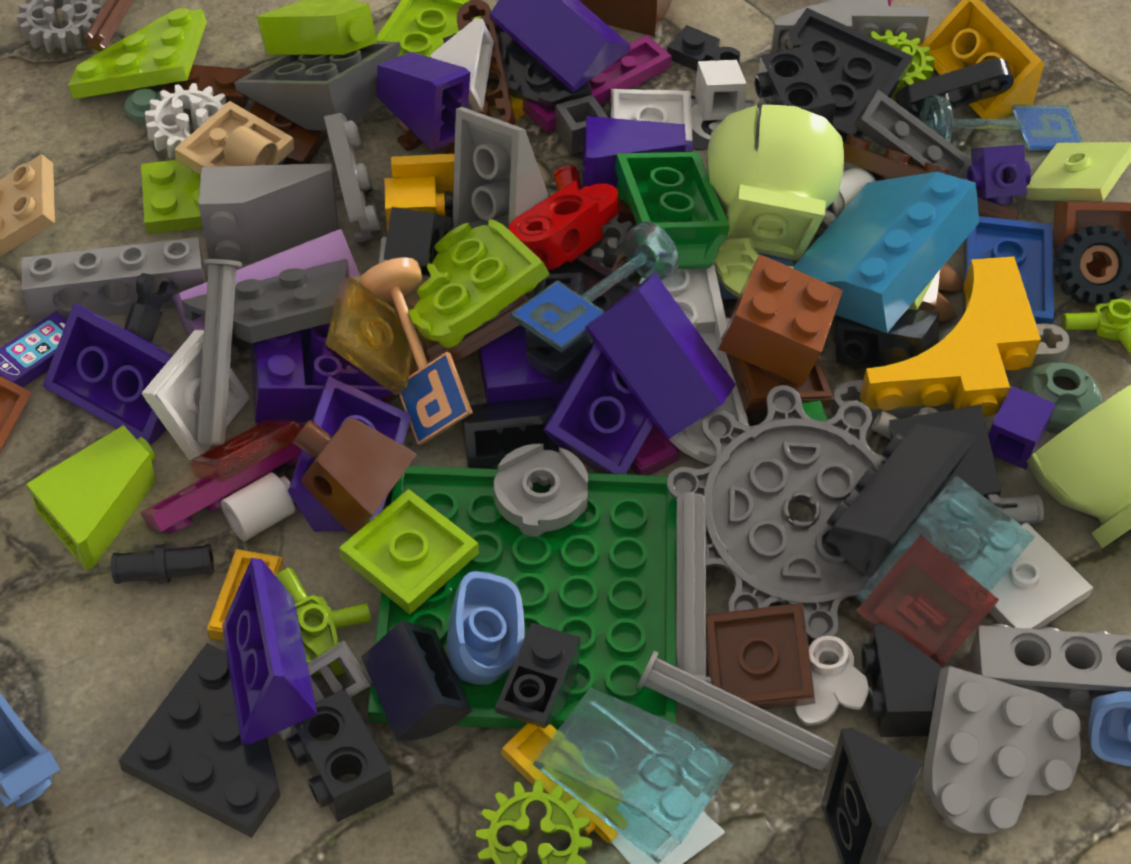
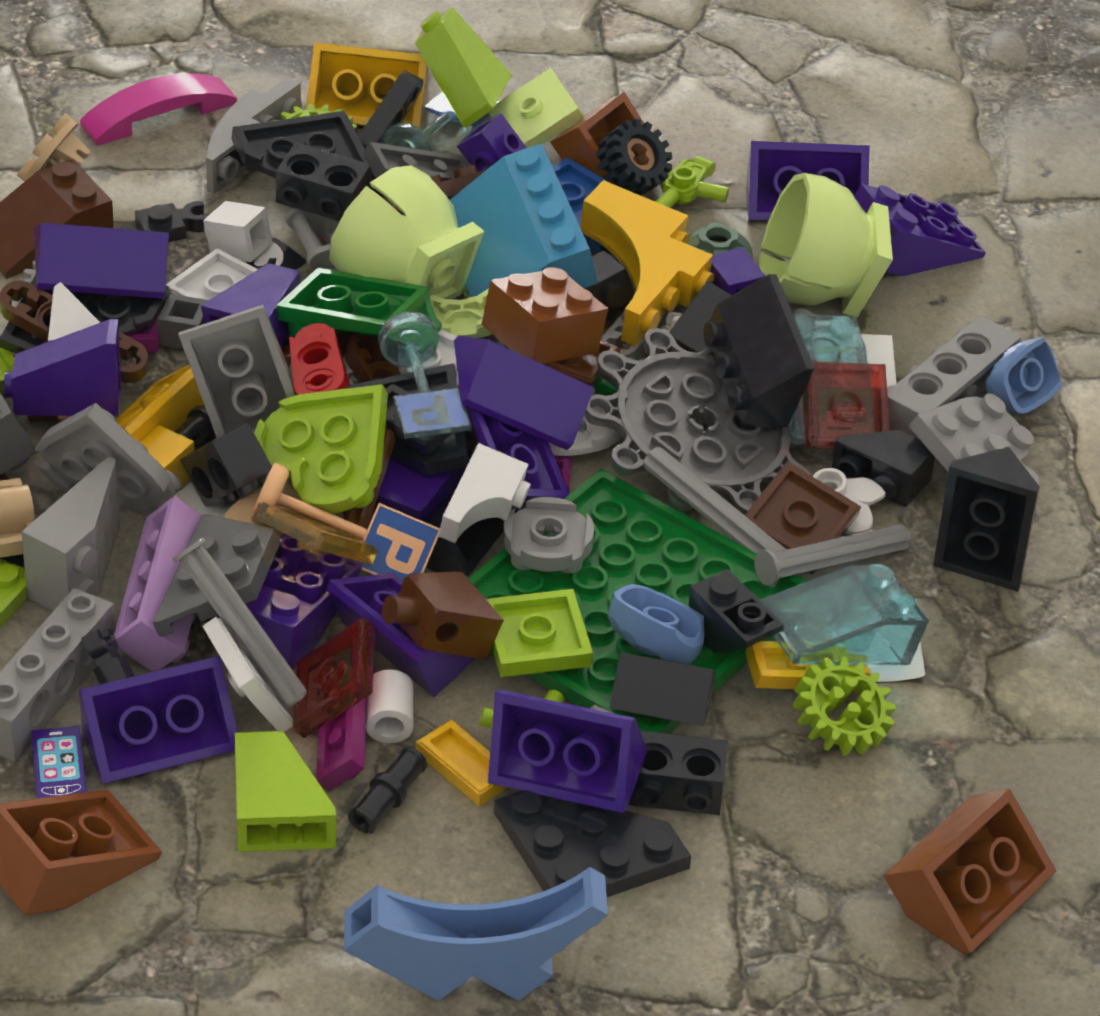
camera: 55 degrees left, 10 degrees down
none -> lime slope [415,6,512,129]
none -> white arch [439,443,531,543]

